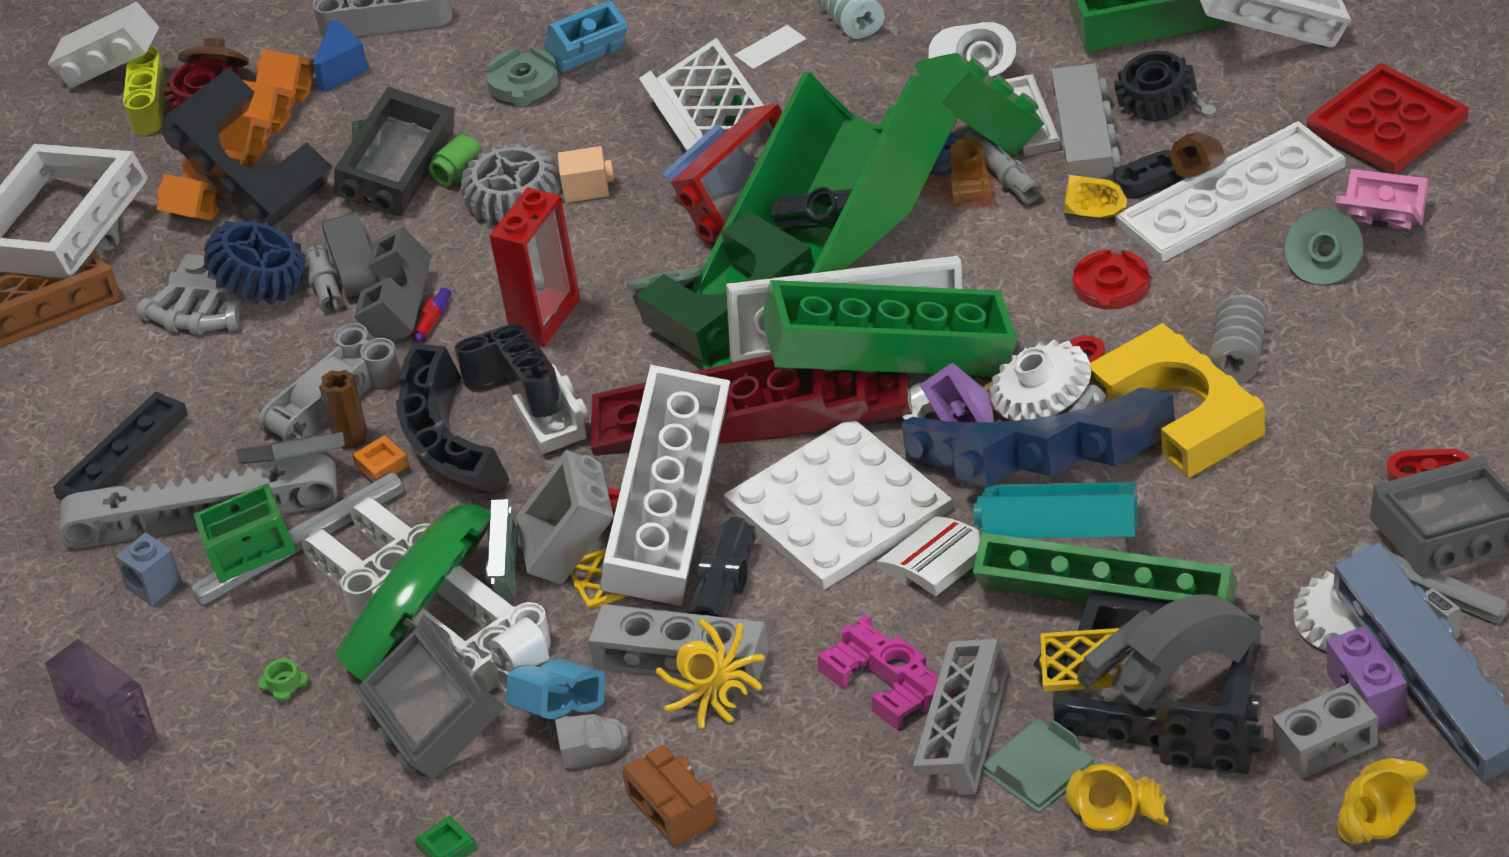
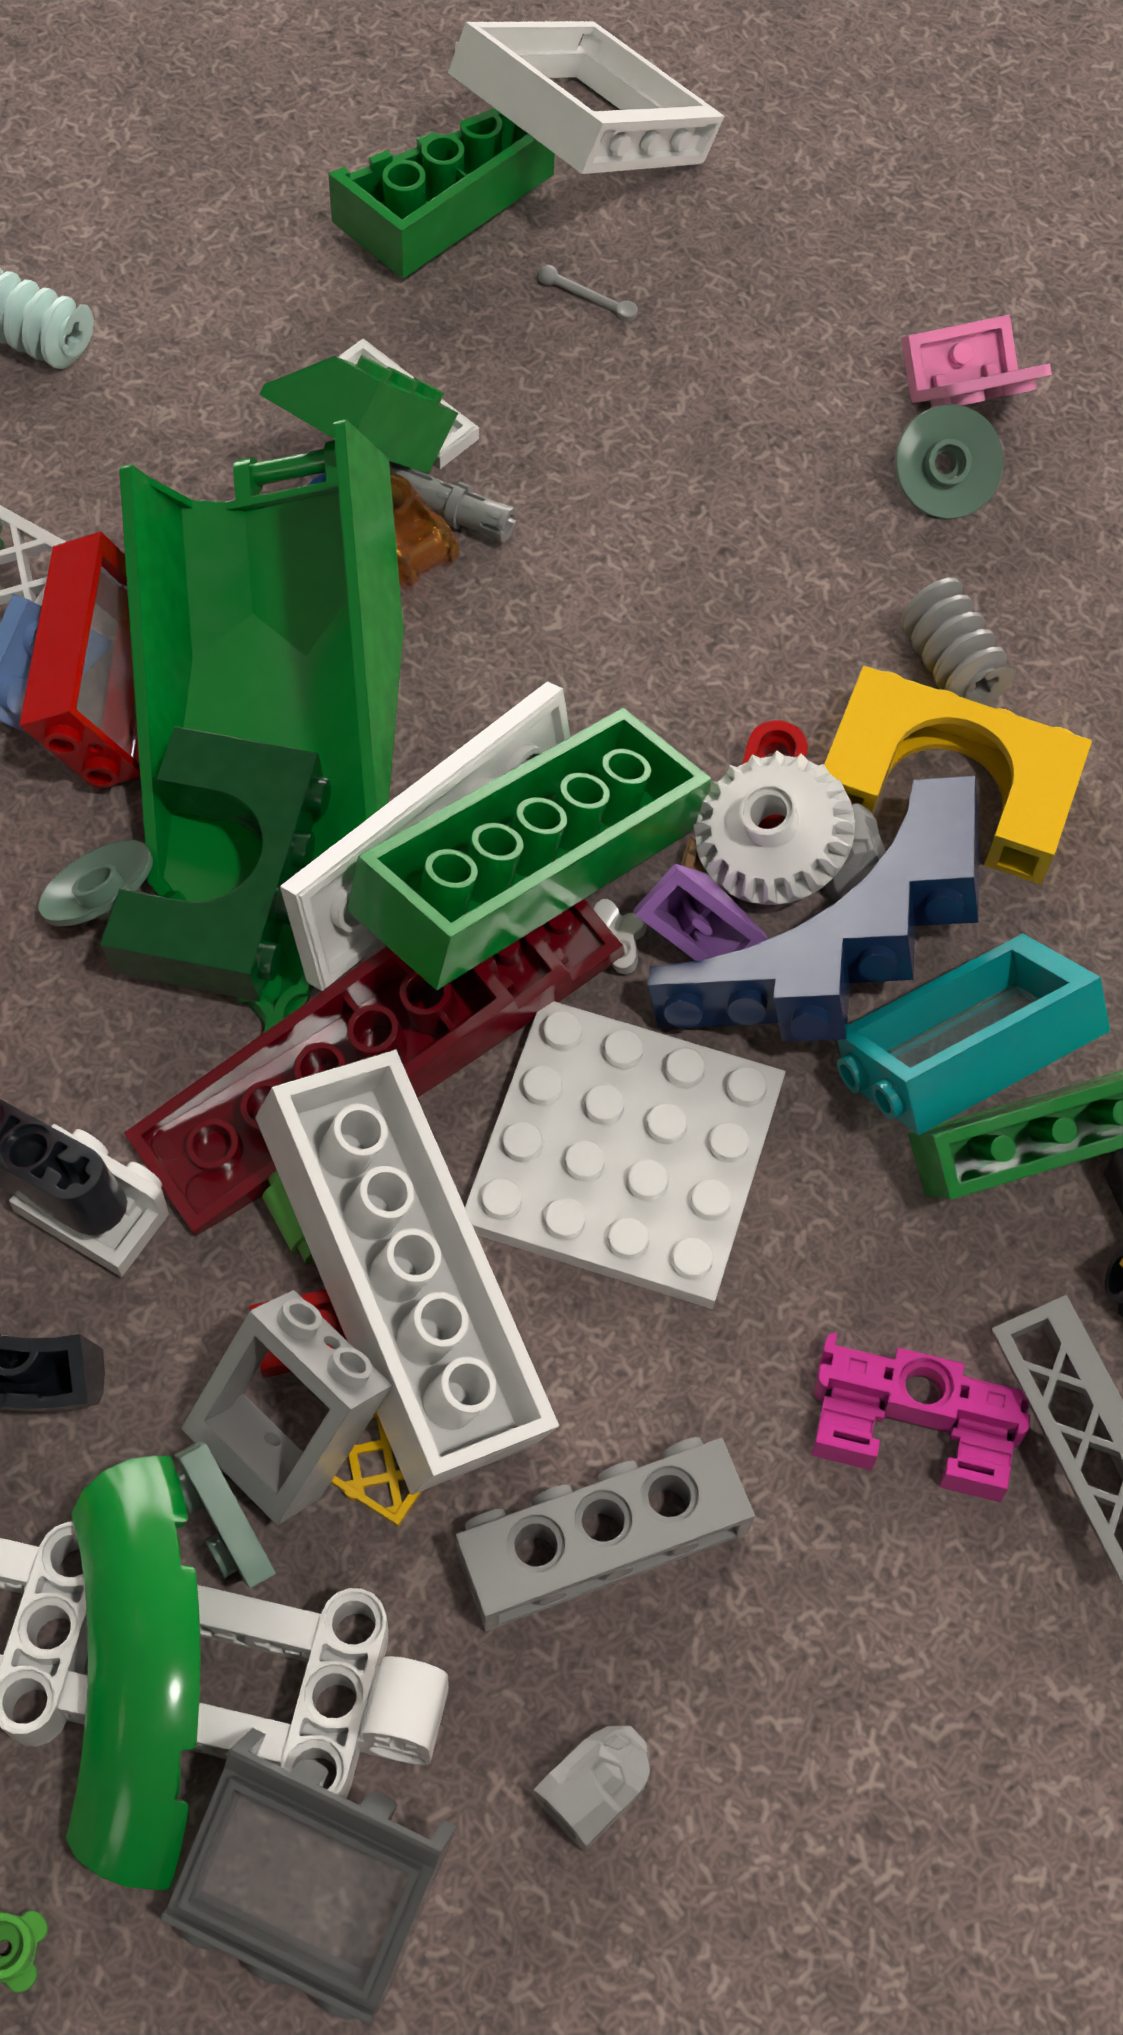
camera: 45 degrees left, 20 degrees up
dark azure brick [506,659,605,719] -> none
dark orange brick [622,745,718,847] -> none
yellow animal [656,619,765,730] -> none
black piece [688,517,757,618] -> none
black piece [771,187,853,231] -> none
white slope [877,516,982,597] -> none
white piece [928,22,1016,77] -> none
light grey brick [1052,63,1120,182] -> none
yellow rock [1063,175,1127,218] -> none
red tile [1072,249,1150,309] -> none
black gear [1114,51,1197,121] -> none
white tile [1115,121,1346,263] -> none
black beam [1115,150,1182,199] -> none
reddish brown rock [1169,132,1226,179] -> none
red plate [1307,63,1469,174] -> none

